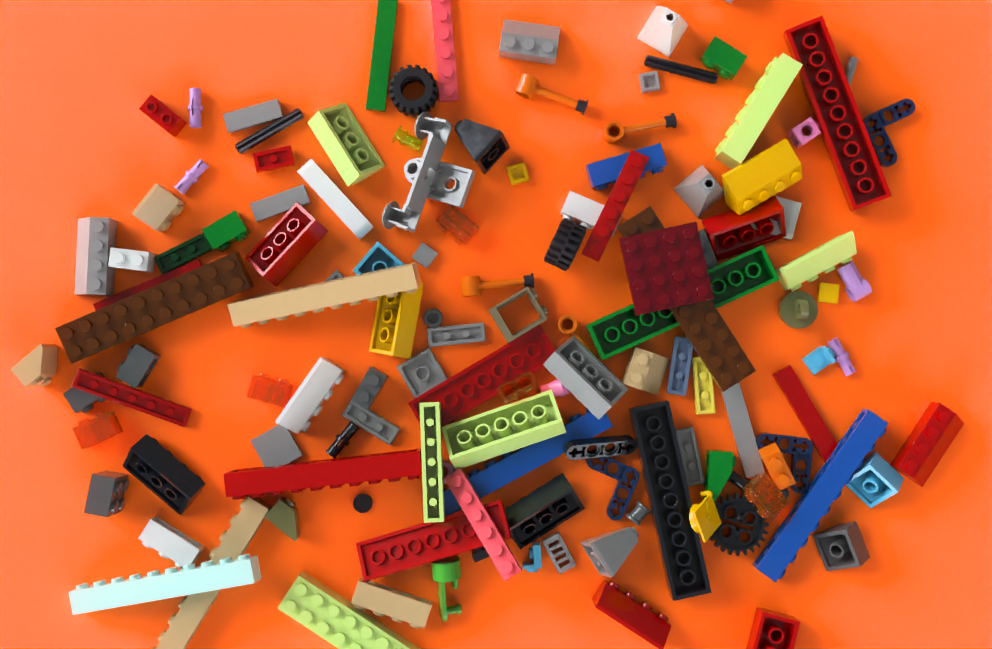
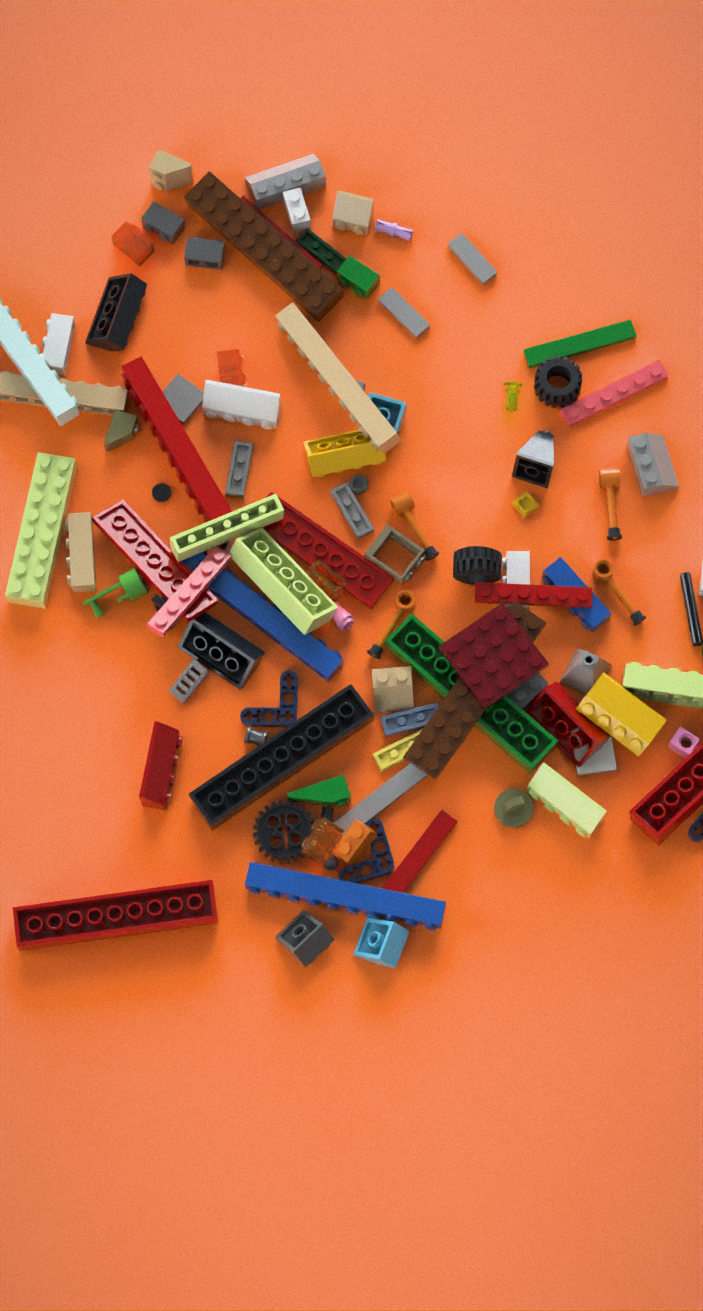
camera: 70 degrees right, 15 degrees down
red tile [71,368,192,427] -> none
dark grey brick [84,470,129,517] -> none
red brick [139,94,187,137] -> none
lavender pin [188,88,203,128] -> none
black axle [235,108,304,154] -> none
red slope [245,202,328,287] -> none
red plate [253,145,295,173] -> none
white beam [297,159,374,240] -> none
yellowish green slope [307,102,385,187] -> none
black pin [326,421,360,458] -> none
dark grey brick [351,366,389,410] -> none
light grey piece [382,112,476,233] -> none
light grey tile [397,347,448,398] -> none
light grey tile [411,242,438,269] -> none
clear orange brick [436,204,480,246] -> none
medium azure bracket [522,542,542,572] -> none
light grey slope [543,336,629,420] -> none
black beam [563,435,637,460] -> none
light grey slope [580,527,639,577] -> none
light grey tile [638,70,661,94] -> none
light grey tile [676,426,705,487] -> none
yellow hat [689,491,722,542] -> none
medium azure bracket [801,346,836,375] -> none
yellow tile [817,282,840,304] -> none
lavender pin [827,337,857,376] -> none
lavender piece [836,261,872,302] -> none
red slope [890,402,964,487] -> none

